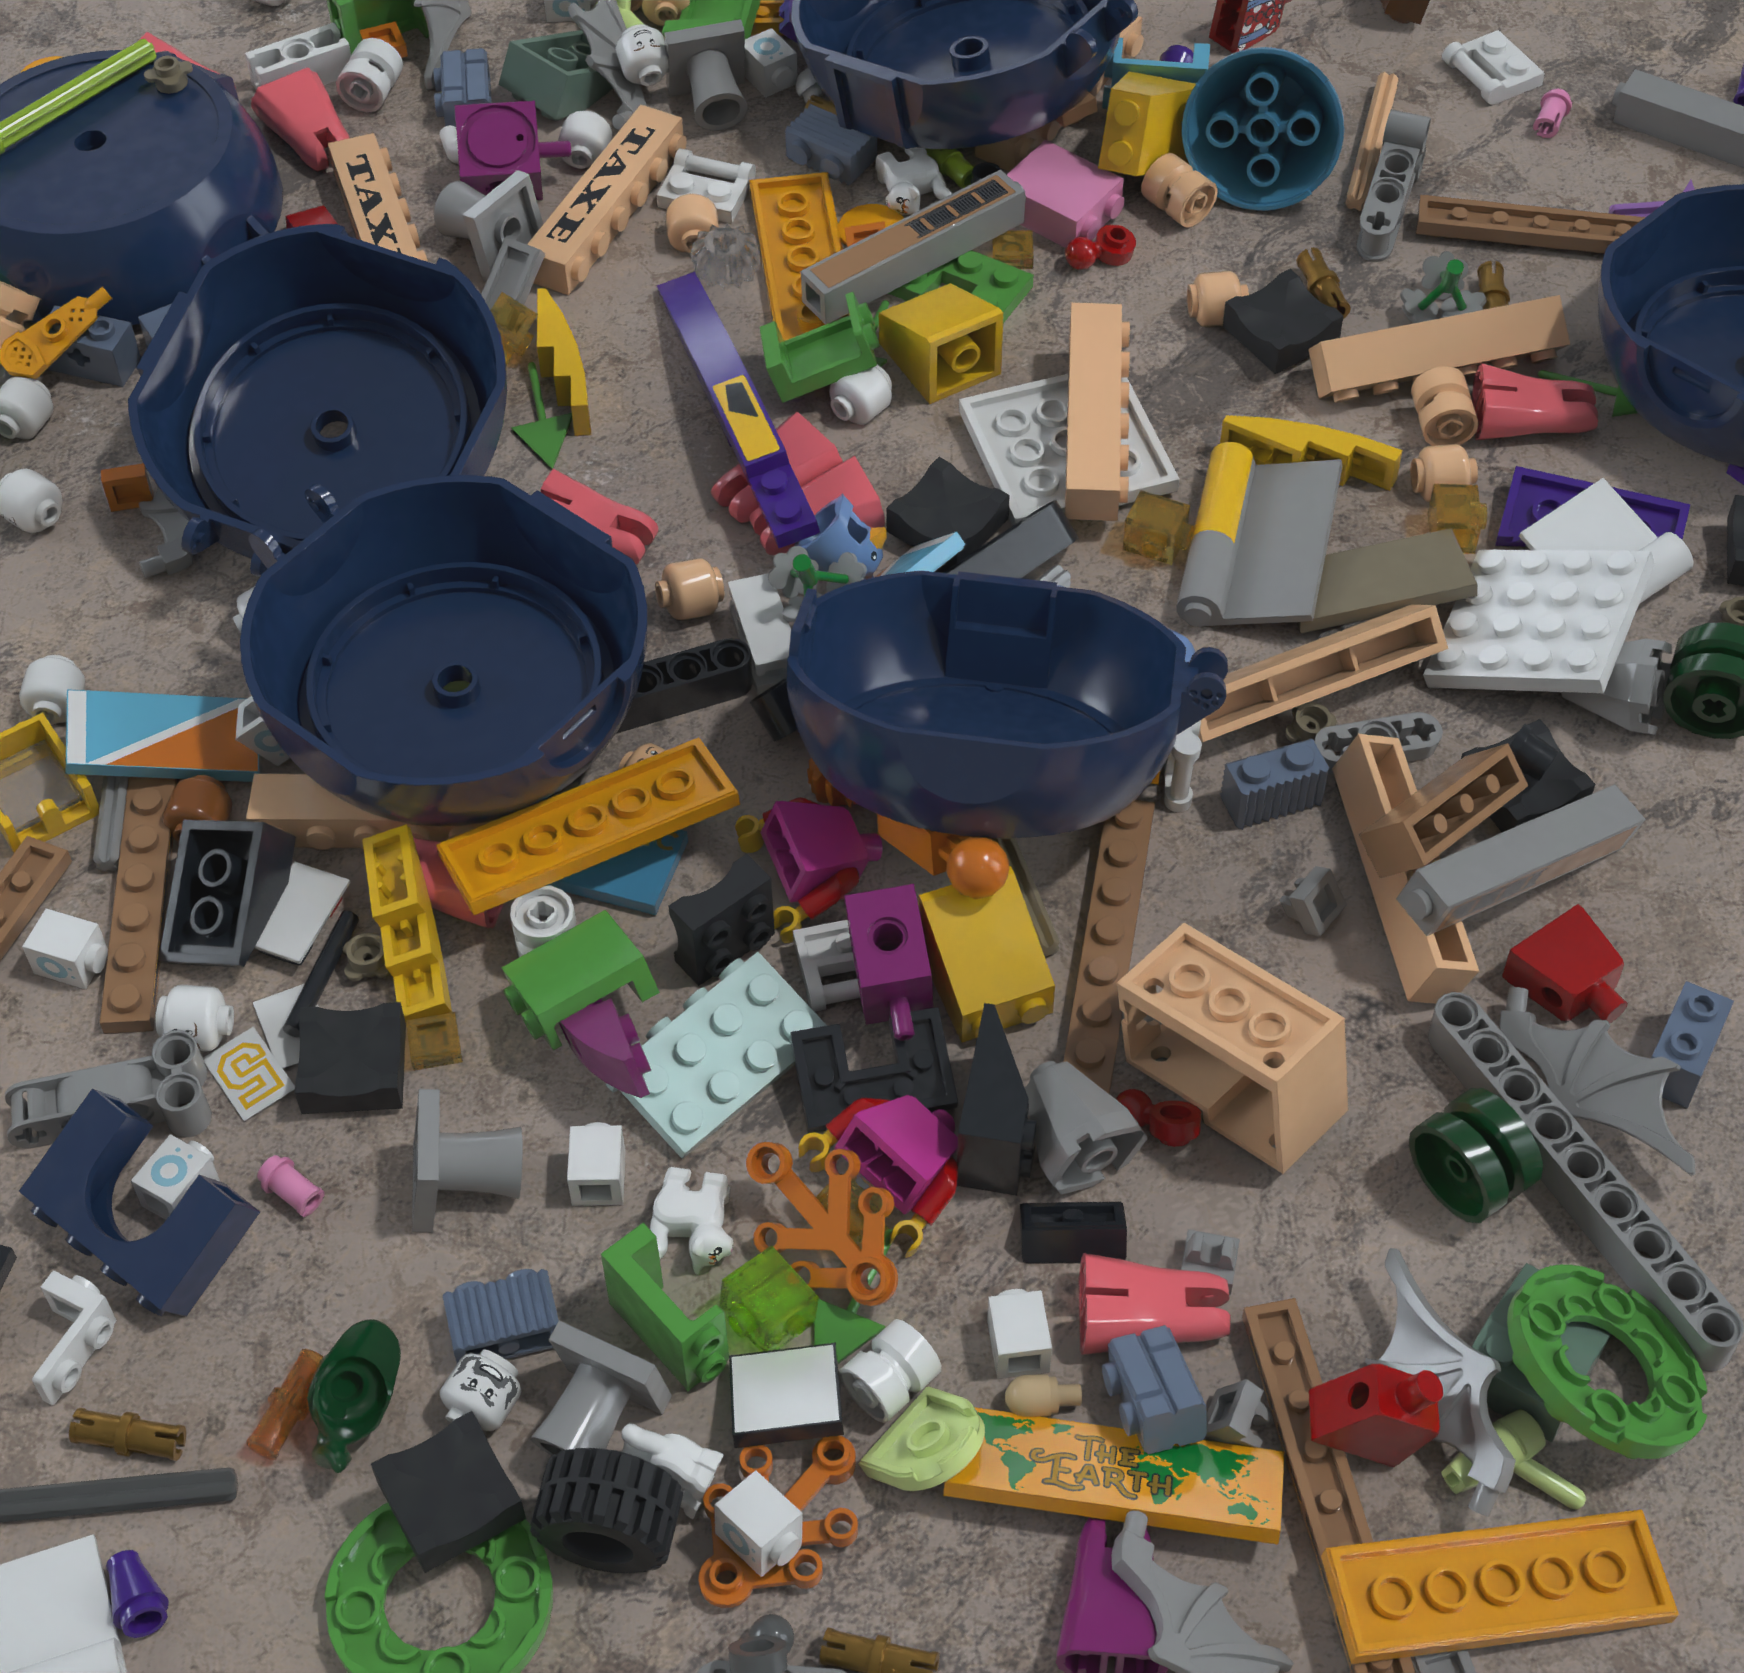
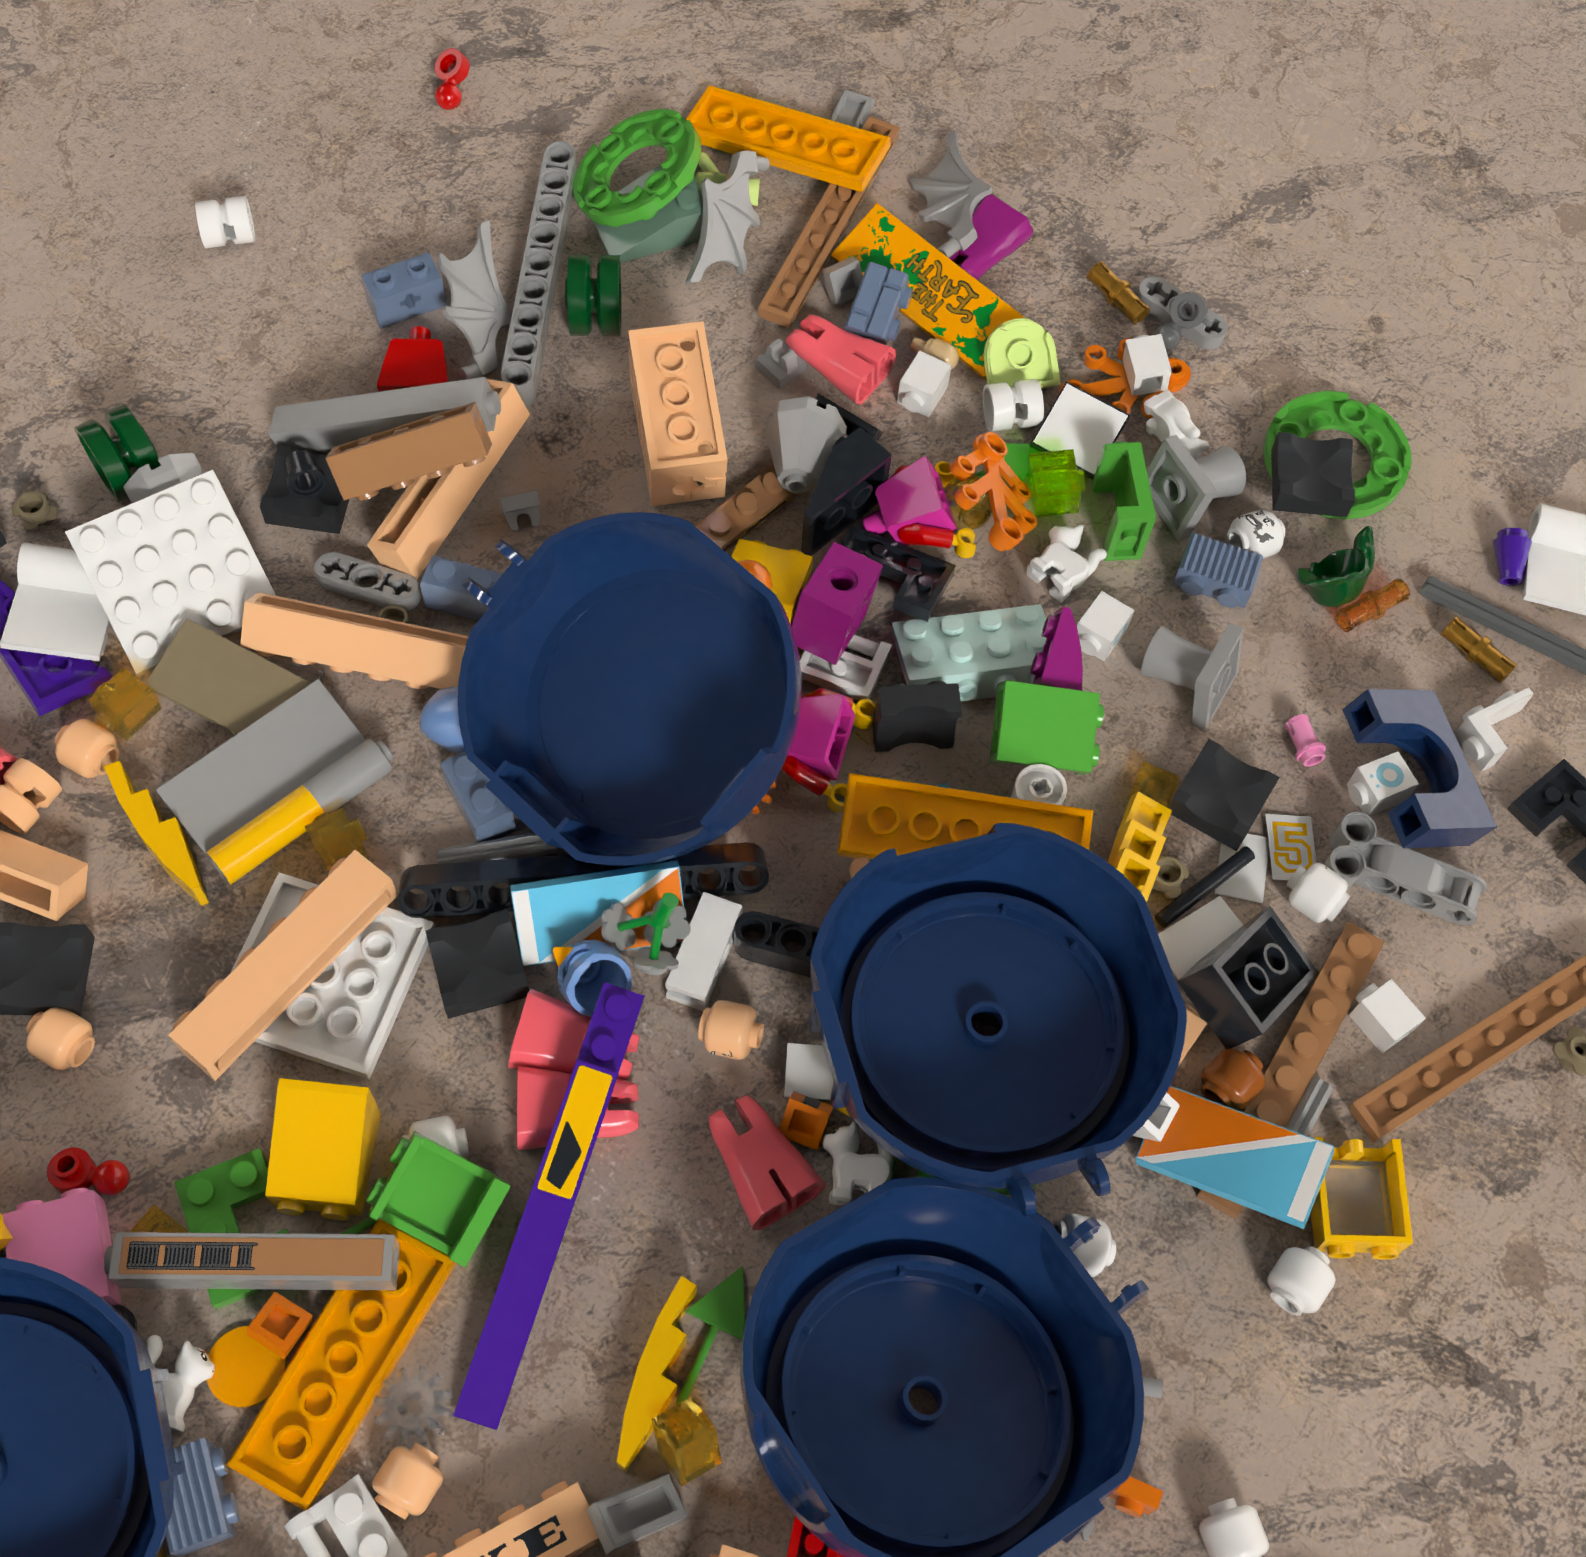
camera: 150 degrees left, 10 degrees up
black tyre [530,1448,683,1573] -> none
red plate [1116,1089,1201,1147] -> none
red torso [1308,1364,1443,1467] -> none

